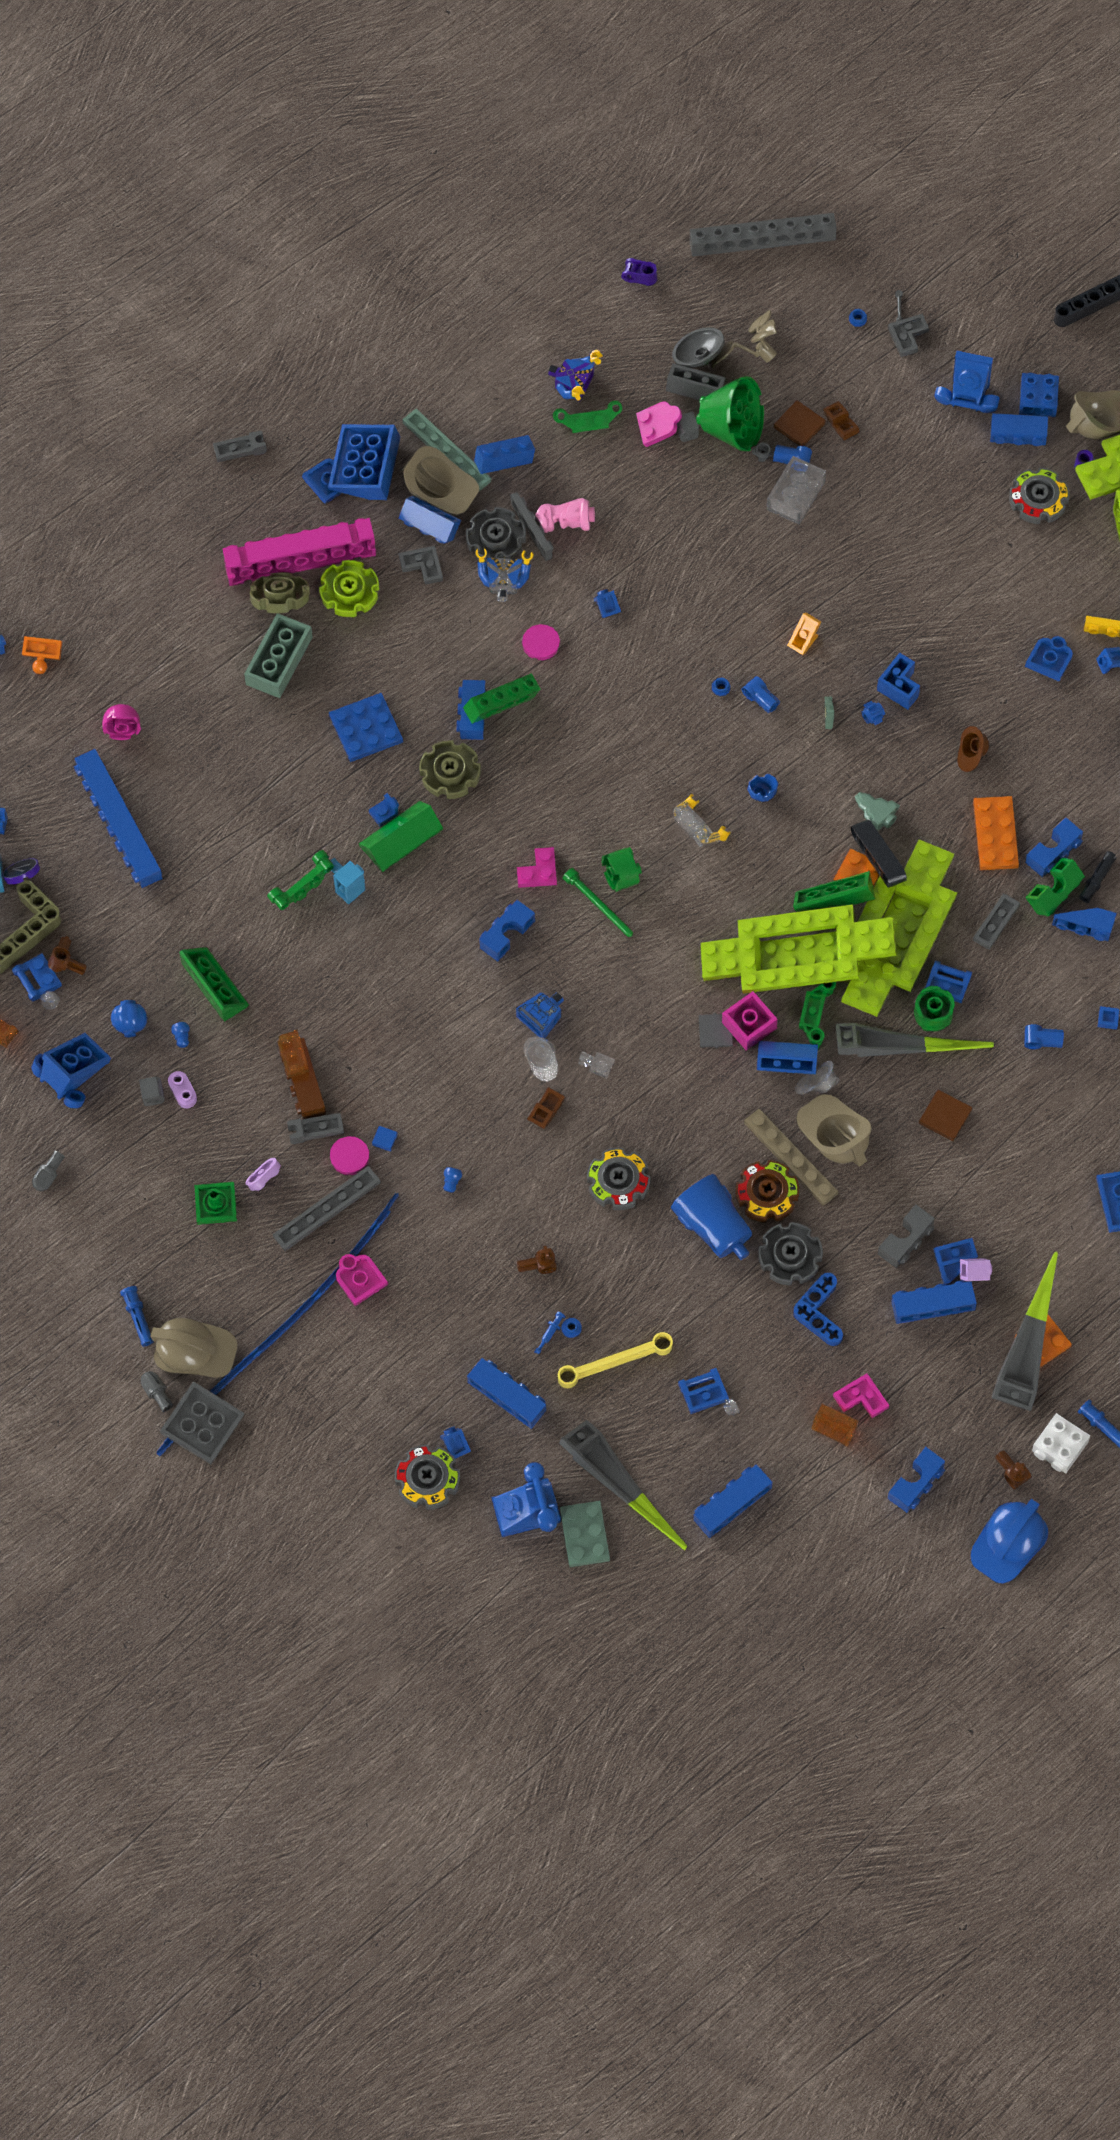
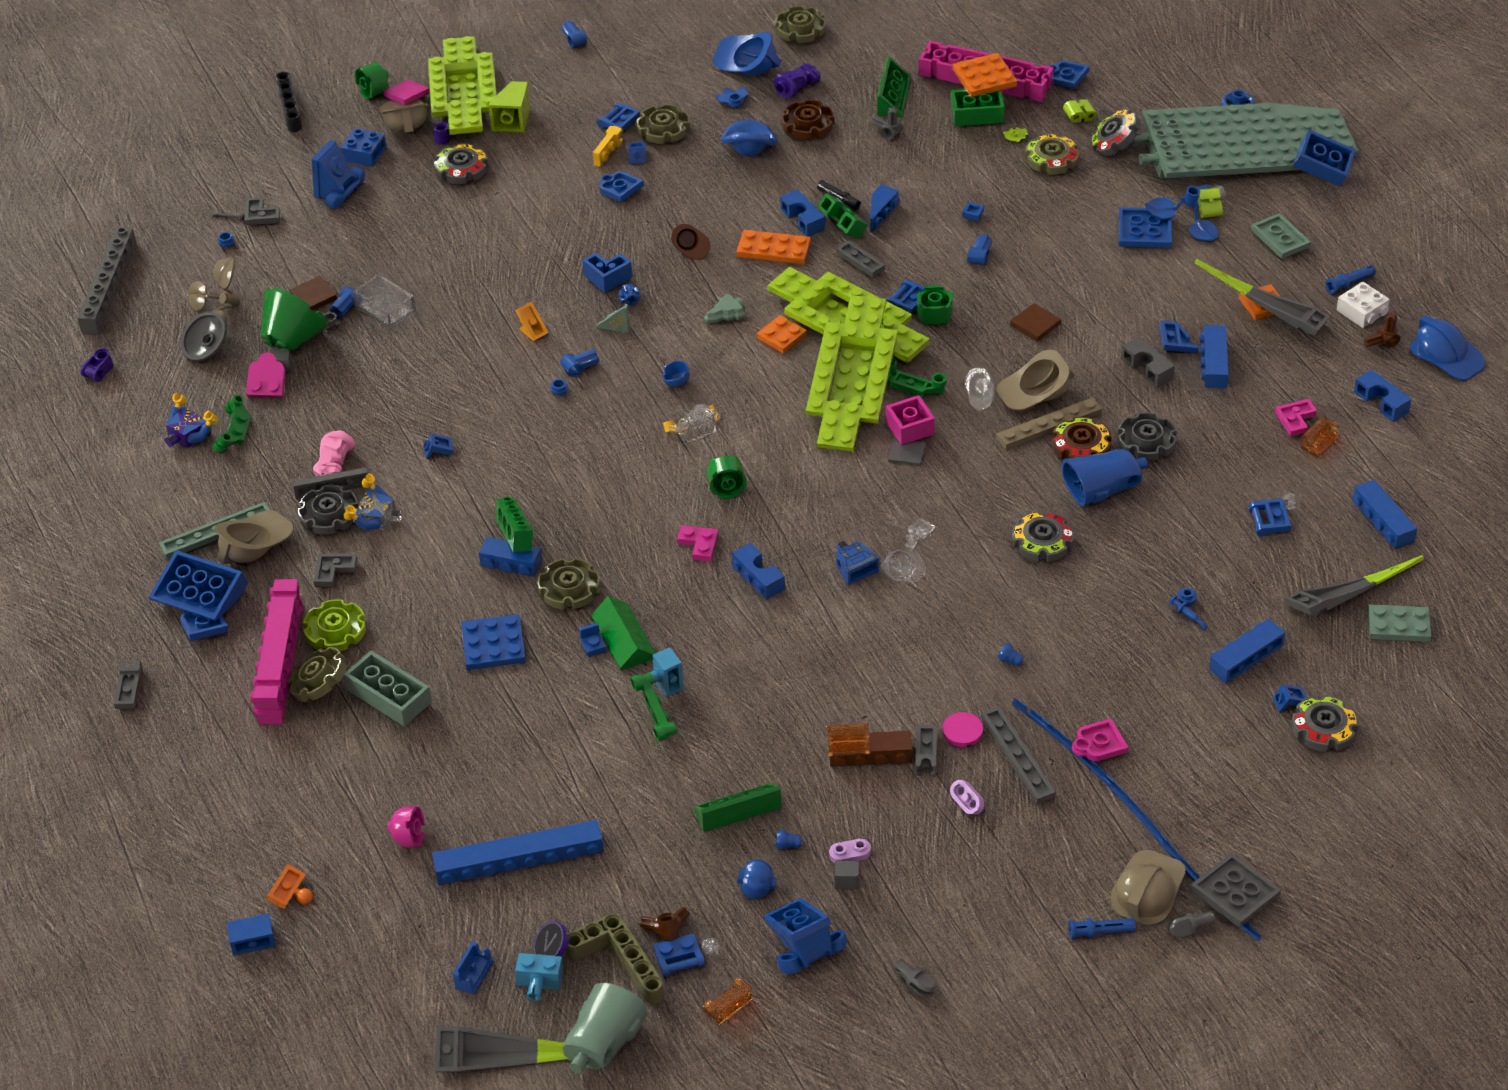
camera: 75 degrees left, 20 degrees down
green plate [194,1182,237,1225] -> none
blue tile [372,1126,398,1152] -> none
brick [399,496,461,543] -> none
blue brick [474,435,535,474] -> none
blue piece [491,1462,561,1537] -> none
reddish brown axle [517,1246,557,1274] -> none
dark pink tile [522,624,560,660] -> none
reddish brown slope [527,1087,566,1129] -> none
light yellow piece [558,1332,673,1388] -> none
green piece [563,868,633,937] -> none
dark grey brick [666,363,726,400] -> none
blue brick [757,1041,818,1075] -> none
green slope [793,871,875,912] -> none
blue beam [793,1273,843,1346] -> none
reddish brown slope [823,401,860,441] -> none
dark grey plate [836,1023,994,1057] -> none
black beam [850,819,907,888] -> none
lavender brick [960,1258,992,1281] -> none
blue brick [990,413,1048,446] -> none

